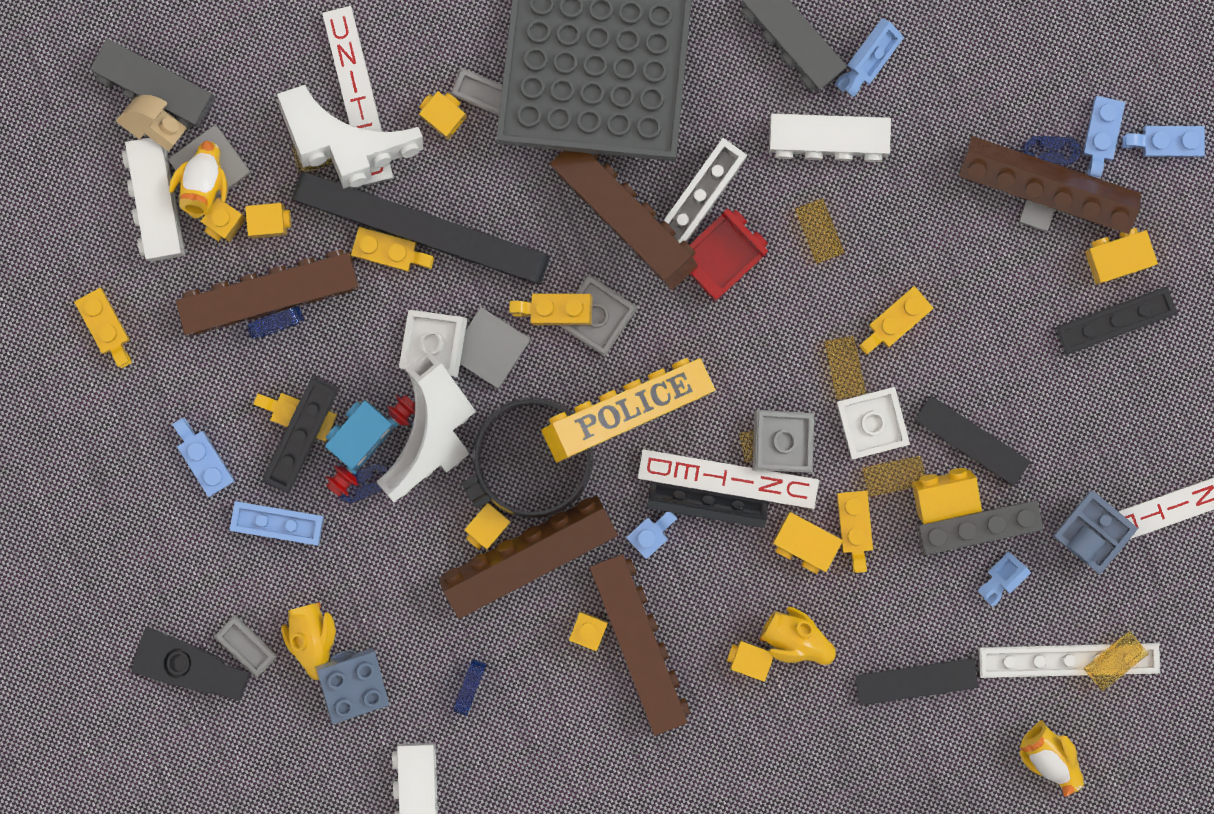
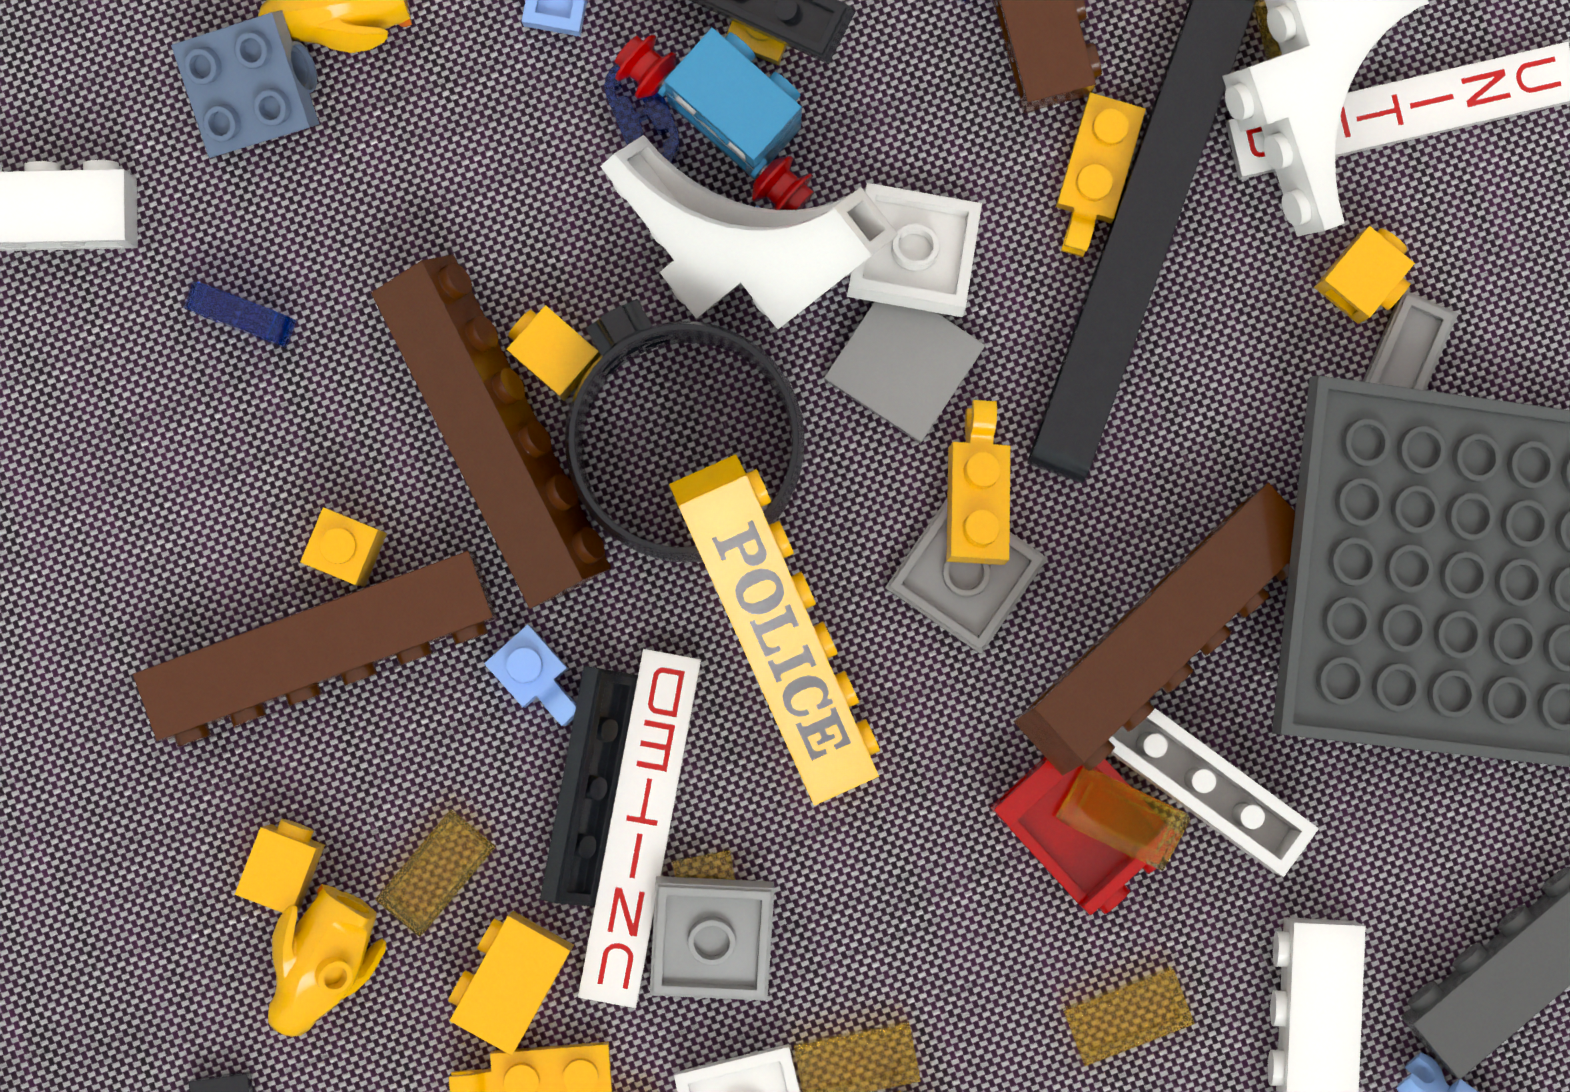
camera: 80 degrees right, 0 degrees up
none -> clear yellow tile [375,809,496,937]
none -> clear yellow tile [1056,766,1191,871]

